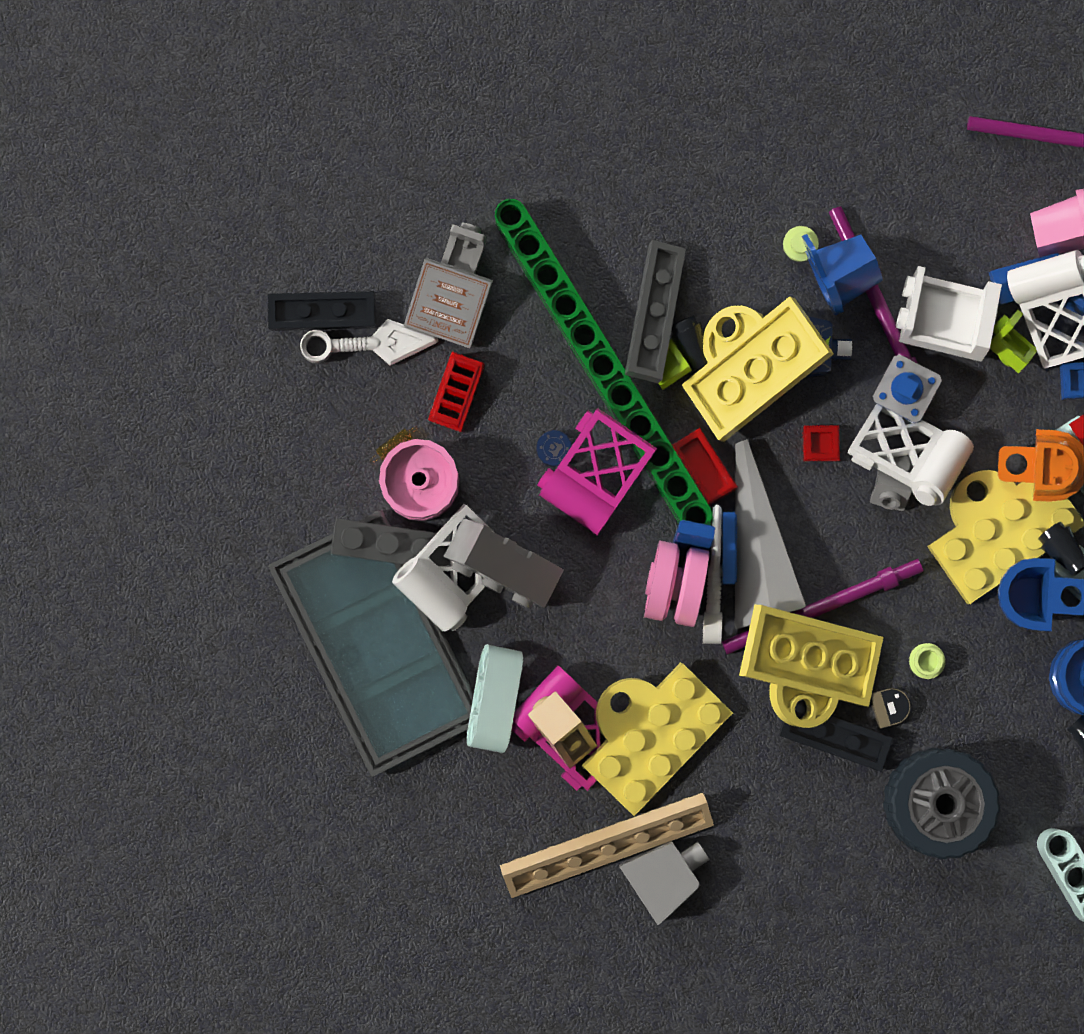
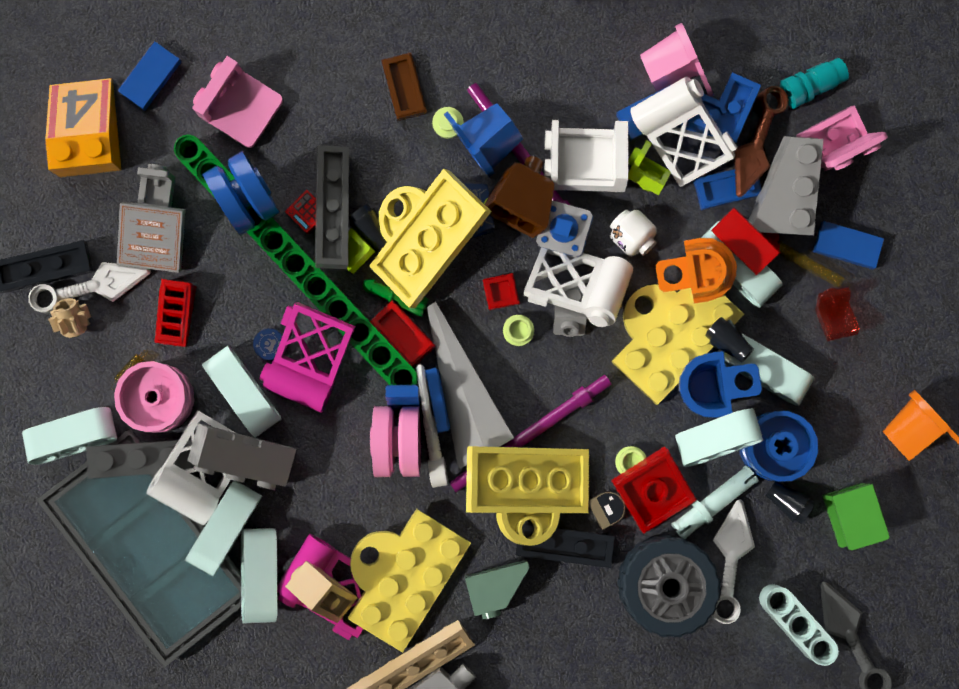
camera: 10 degrees left, 0 degrees up
none -> light aqua beam [22,407,117,465]
none -> light orange slope [45,78,121,177]
none -> tan gear [49,298,91,338]
none -> blue tile [118,41,182,111]
none -> light aqua beam [185,481,262,577]
none -> bright pink bracket [192,56,283,148]
none -> light aqua beam [202,345,281,438]
none -> blue wheel [203,151,280,236]
none -> tile [285,190,316,234]
none -> green piece [363,279,429,316]
none -> reddish brown tile [381,52,427,122]
none -> sand green slope [465,559,529,619]
none -> reddish brown torso [484,156,555,238]
none -> yellowish green plate [503,315,534,346]
none -> white head [610,210,657,256]
none -> red tile [611,446,697,534]
none -> light aqua pin [671,465,759,540]
none -> light aqua beam [675,408,763,467]
none -> white piece [712,500,755,624]

